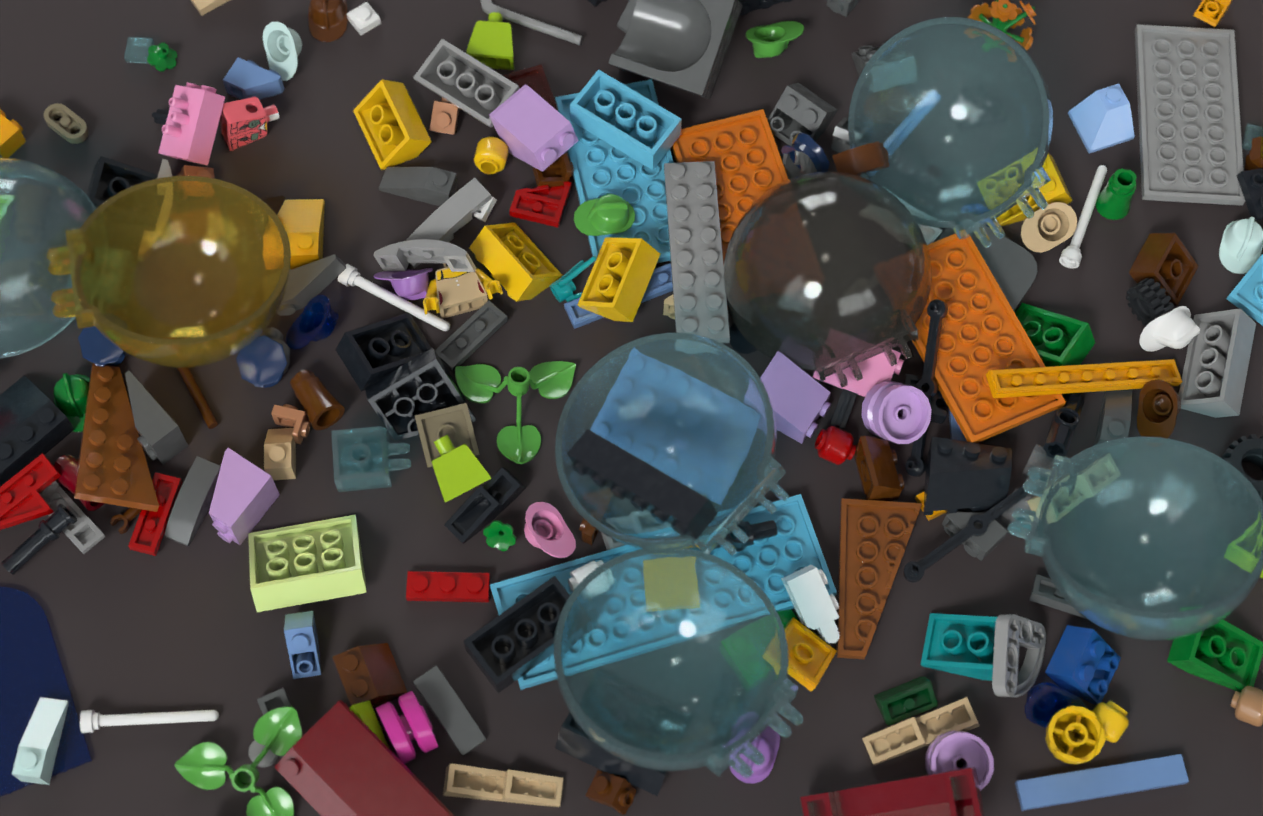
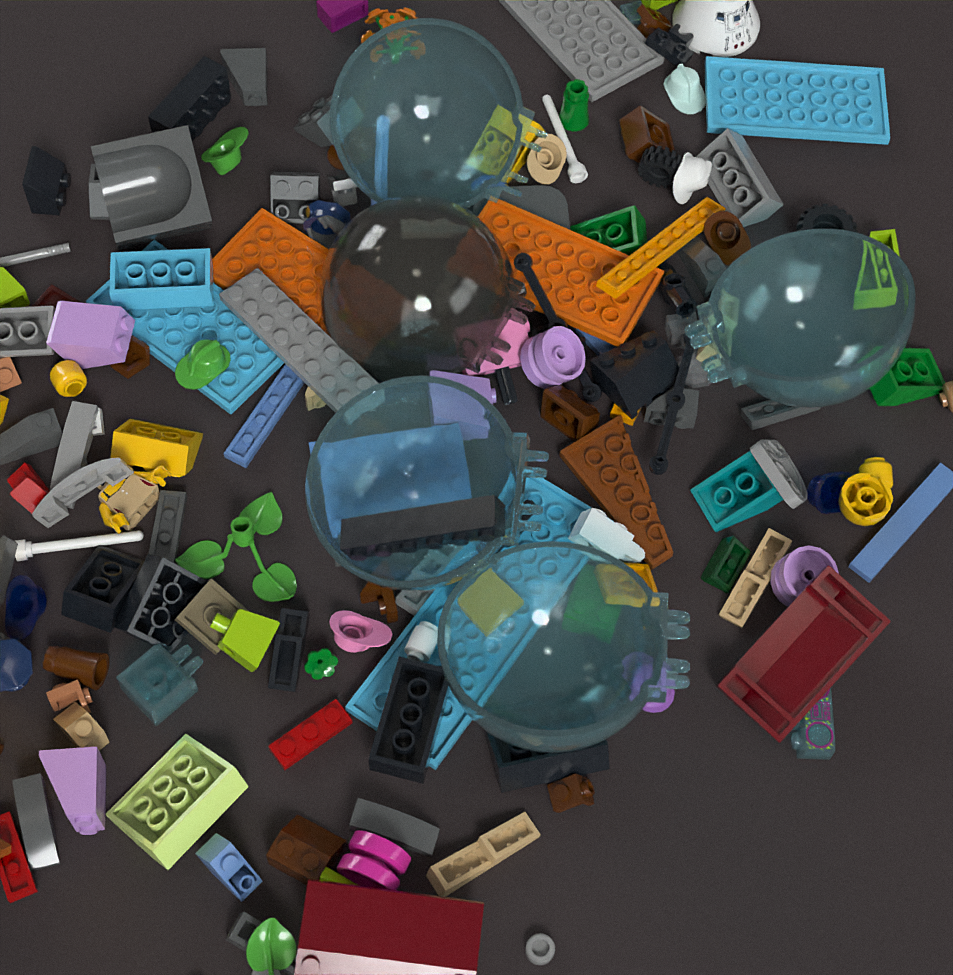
camera: 40 degrees left, 5 degrees down
medium lavender piece [374,268,433,300] -> none
red wing [509,181,571,228] -> none
teal plant [549,256,597,303] -> none
yellow slope [577,237,660,322] -> none
red head [815,426,856,465] -> none
reddish brown brick [833,141,890,180] -> none
blue slope [1045,625,1121,705] -> none
light blue slope [1068,83,1135,154] -> none
none -> red slope [7,463,50,514]

